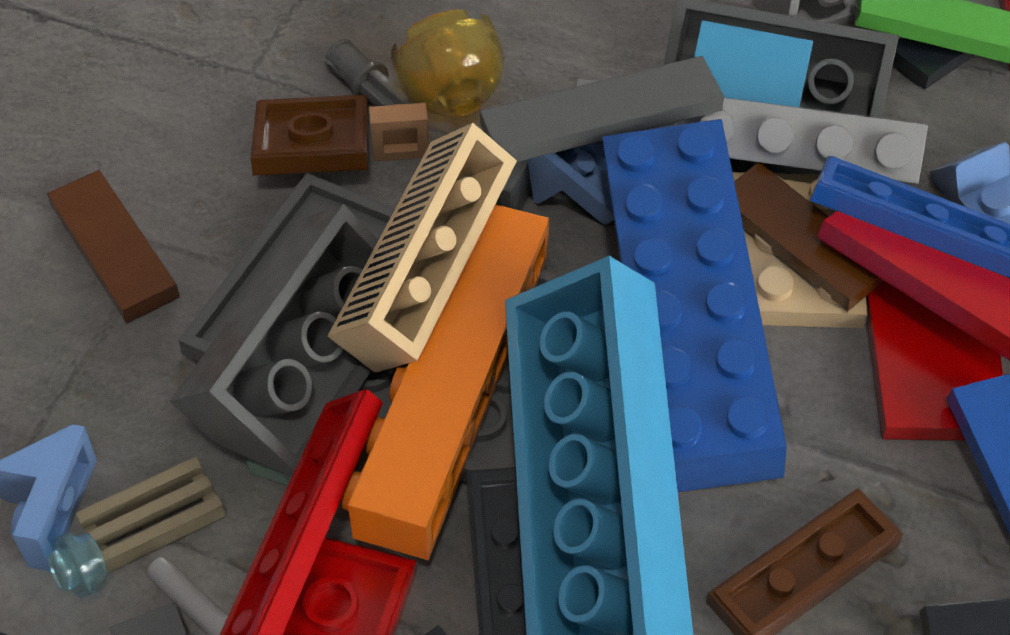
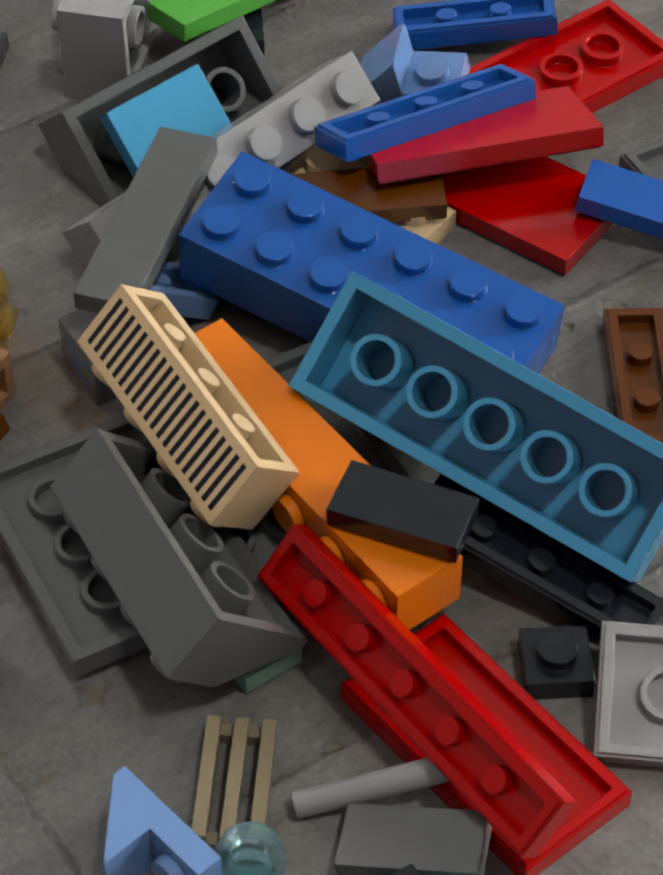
camera: 55 degrees left, 5 degrees down
none -> black tile [326,460,480,563]

